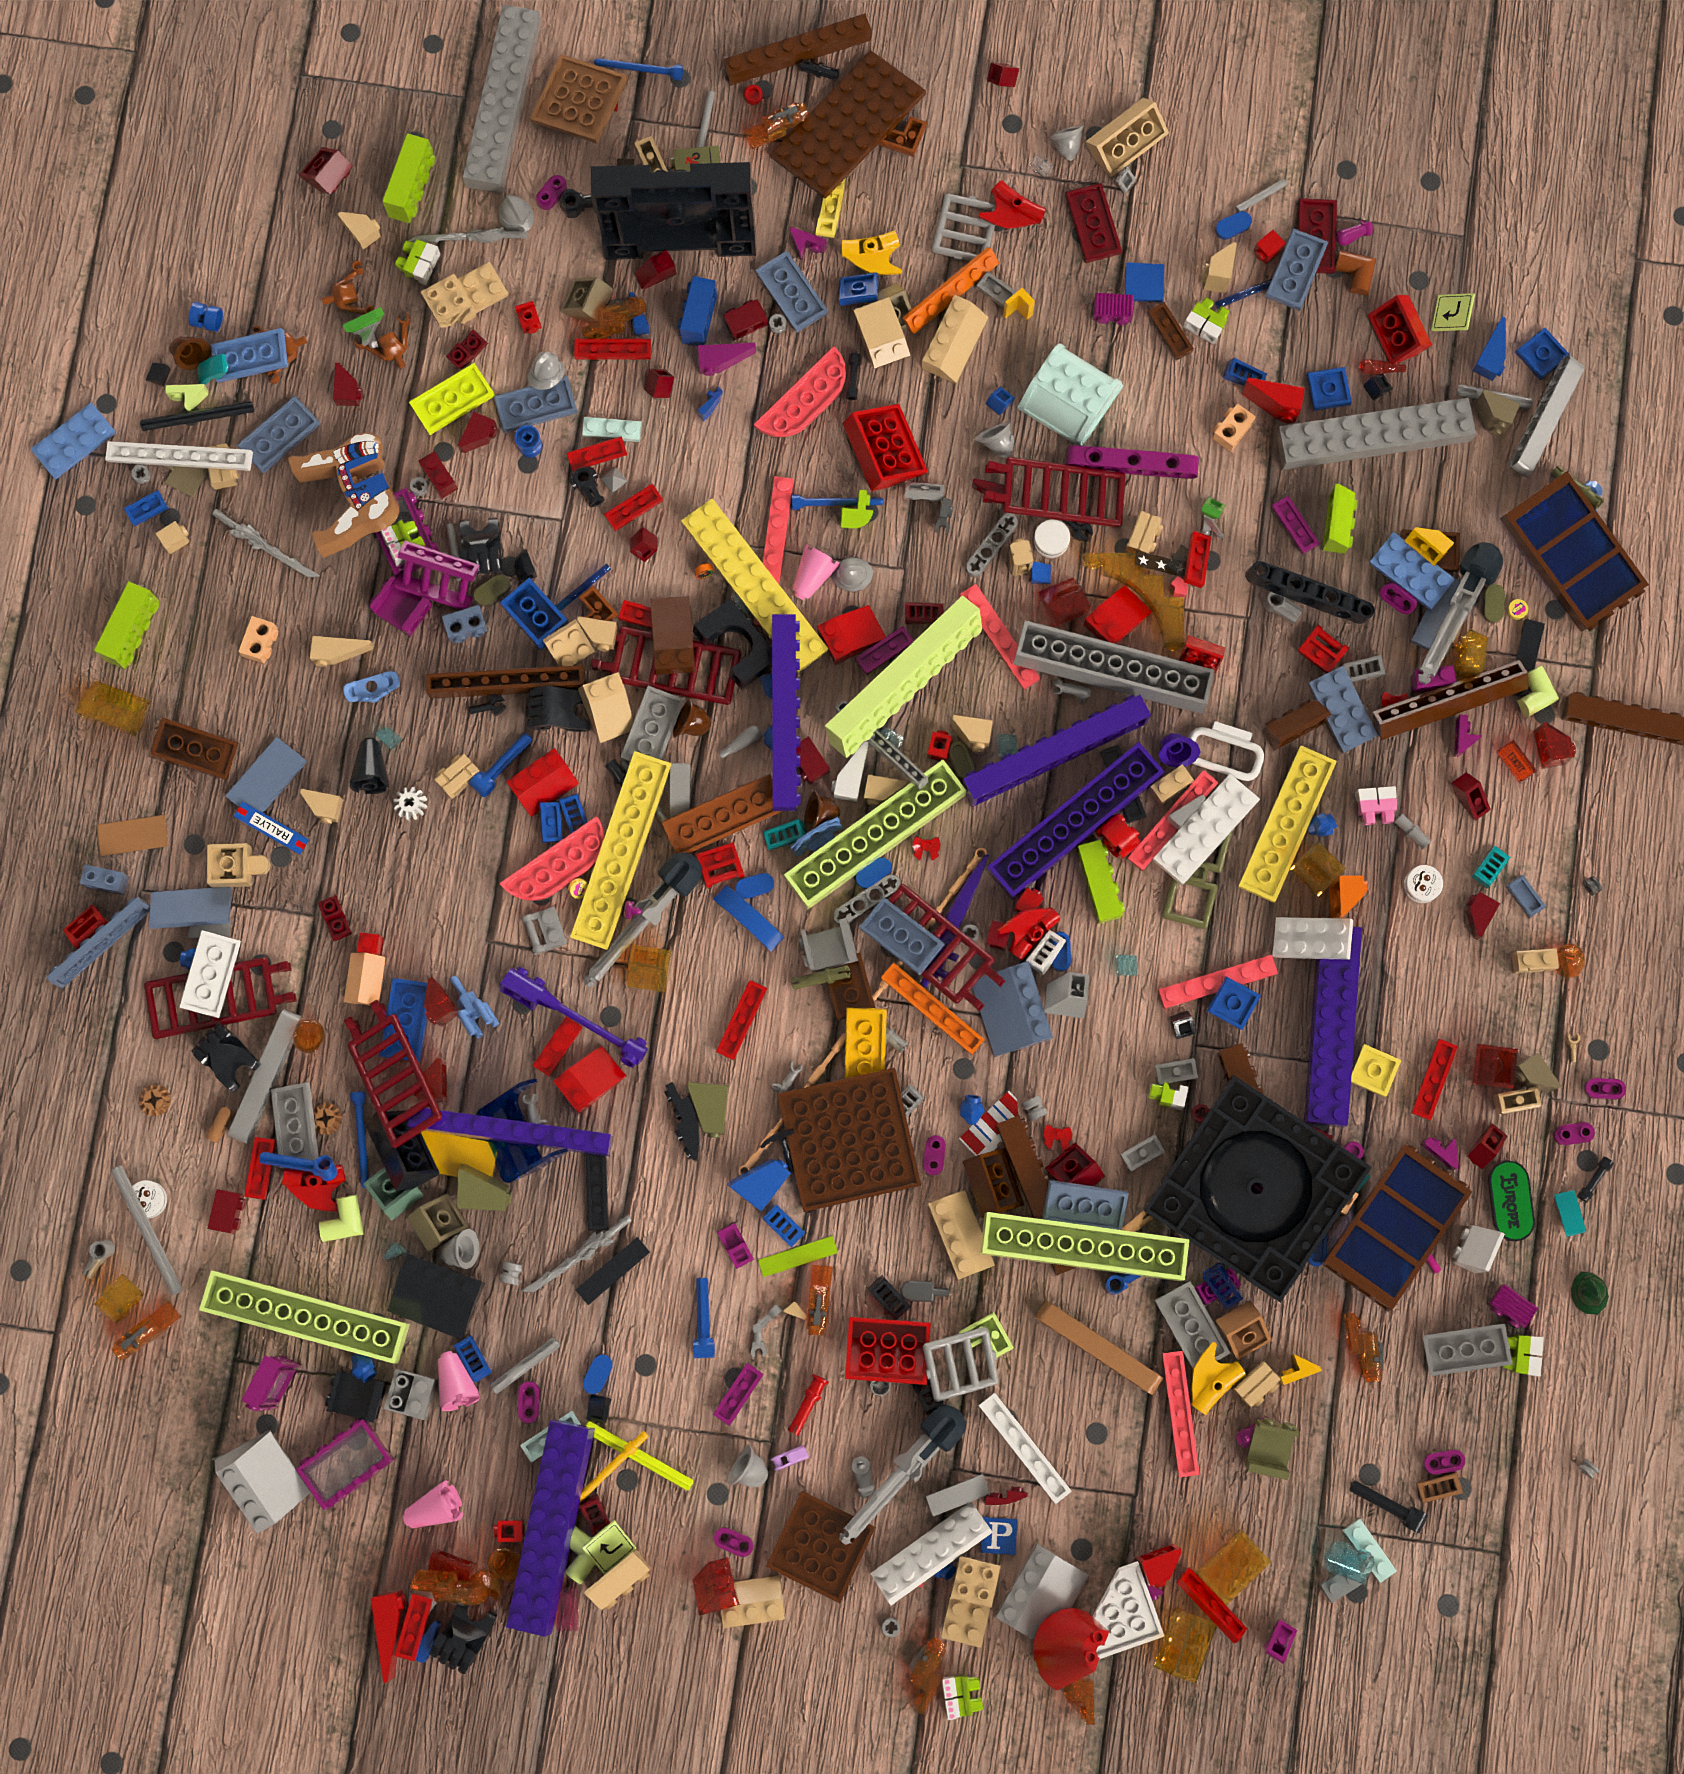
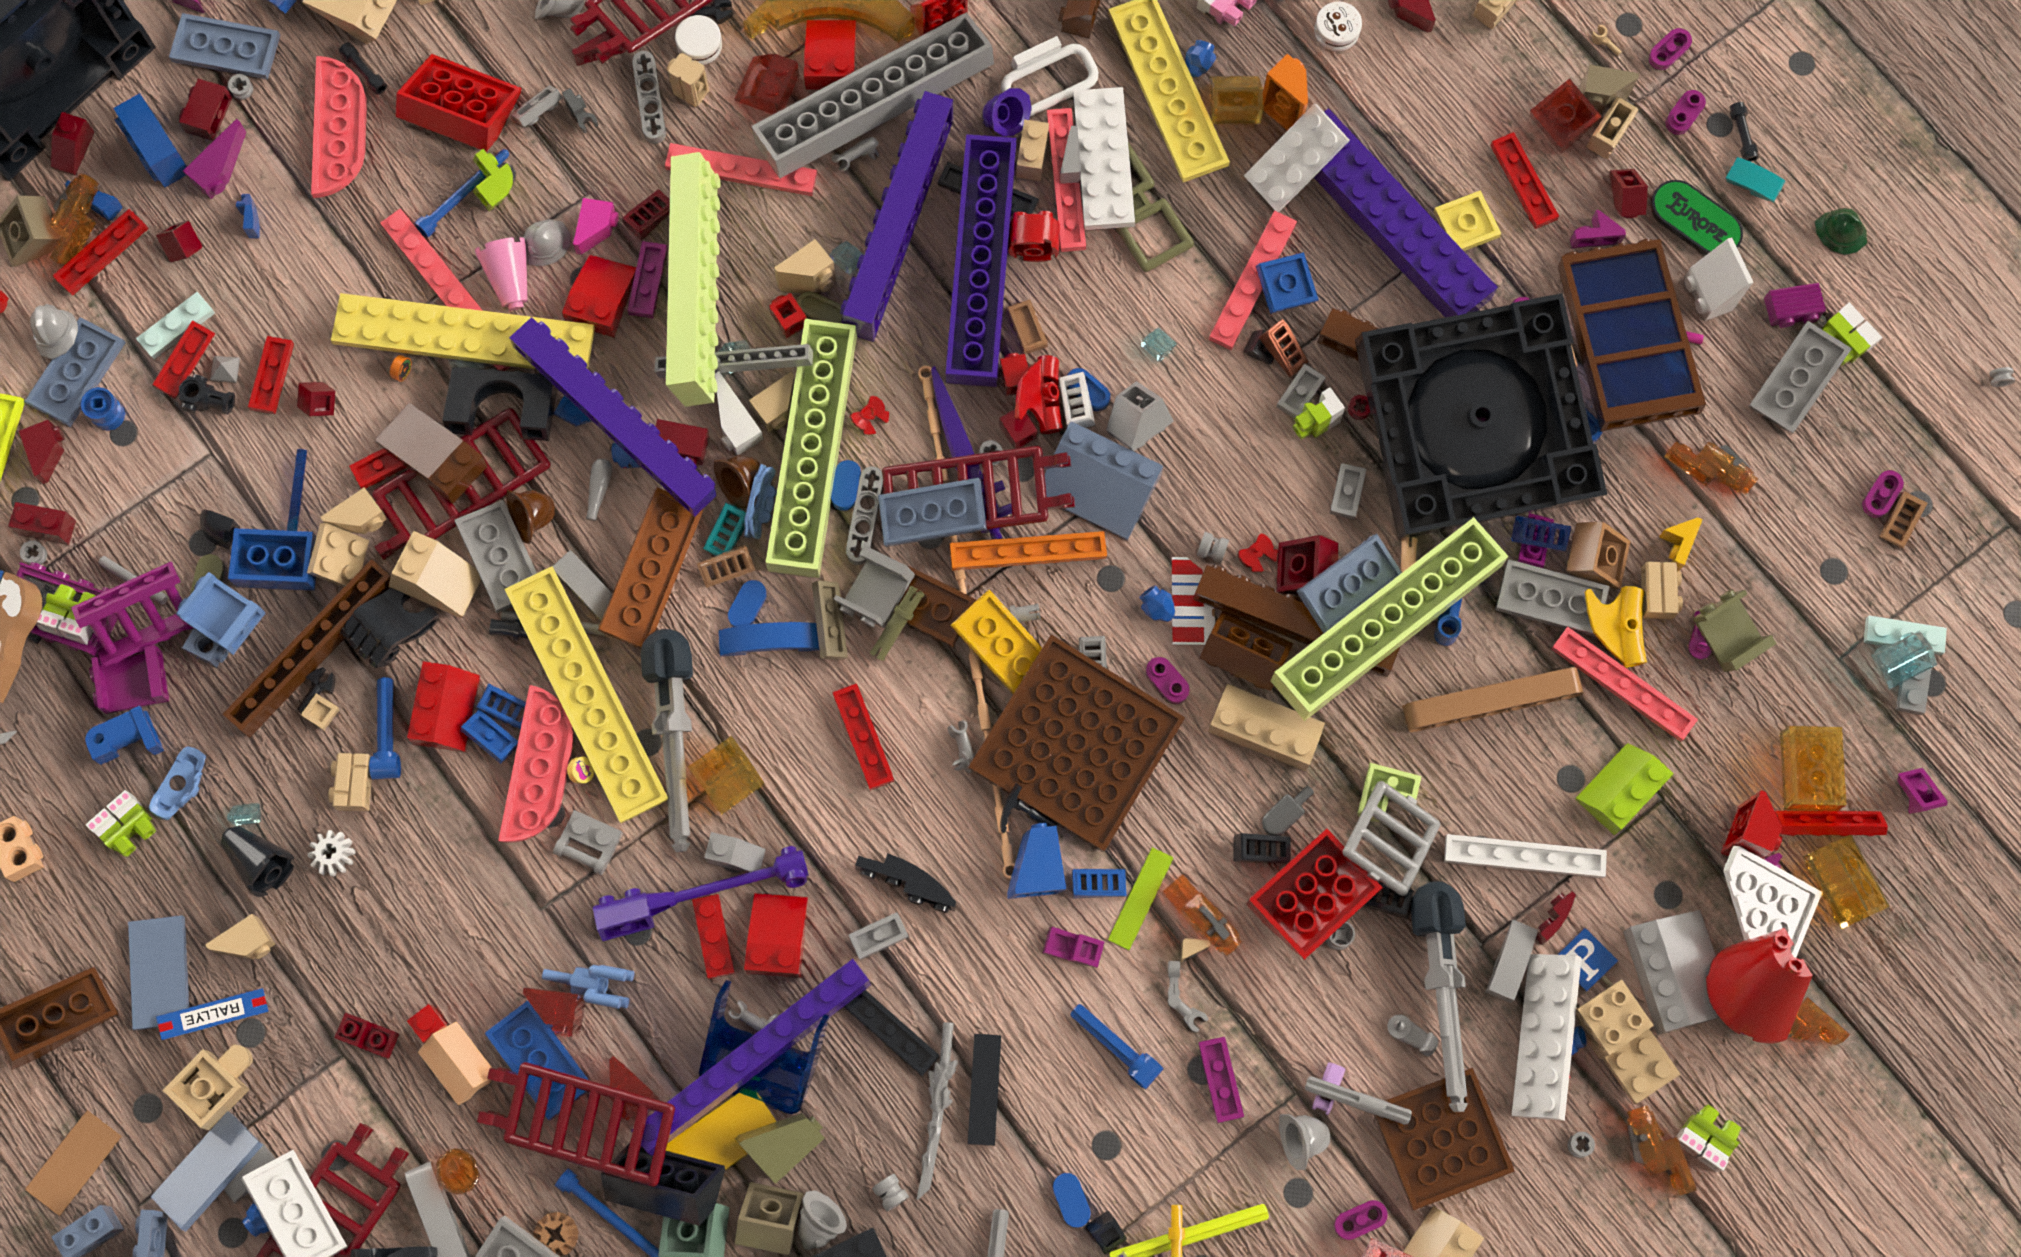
camera: 50 degrees left, 5 degrees down
tan slope [310,636,374,667] -> none
black piece [459,518,502,575] -> none
dark orange brick [578,585,618,640] -> none
magenta piece [622,900,642,919] -> none
olive slope [688,1082,729,1138] -> none
red plate [696,842,745,888] -> none
red pin [788,1373,829,1436] -> none
blue slope [1031,562,1051,584] -> none
lime brick [1076,840,1125,924] -> none
black axle [1349,1480,1429,1534] -> none
none -> blue piece [85,705,164,765]
none -> lime hips [86,790,156,857]
none -> medium blue panel [176,572,266,655]
none -> tan plate [301,693,340,731]
none -> dark pink slope [573,198,619,255]
none -> medium nougat slope [697,545,756,588]
none -> light grey slope [704,832,766,873]
none -> dark tan plate [812,580,848,660]
none -> light grey plate [848,912,909,960]
none -> medium nougat tile [1006,299,1048,355]
none -> copper slope [1259,319,1309,377]
none -> light grey axle [1305,1076,1412,1124]
none -> lime slope [1575,743,1674,835]

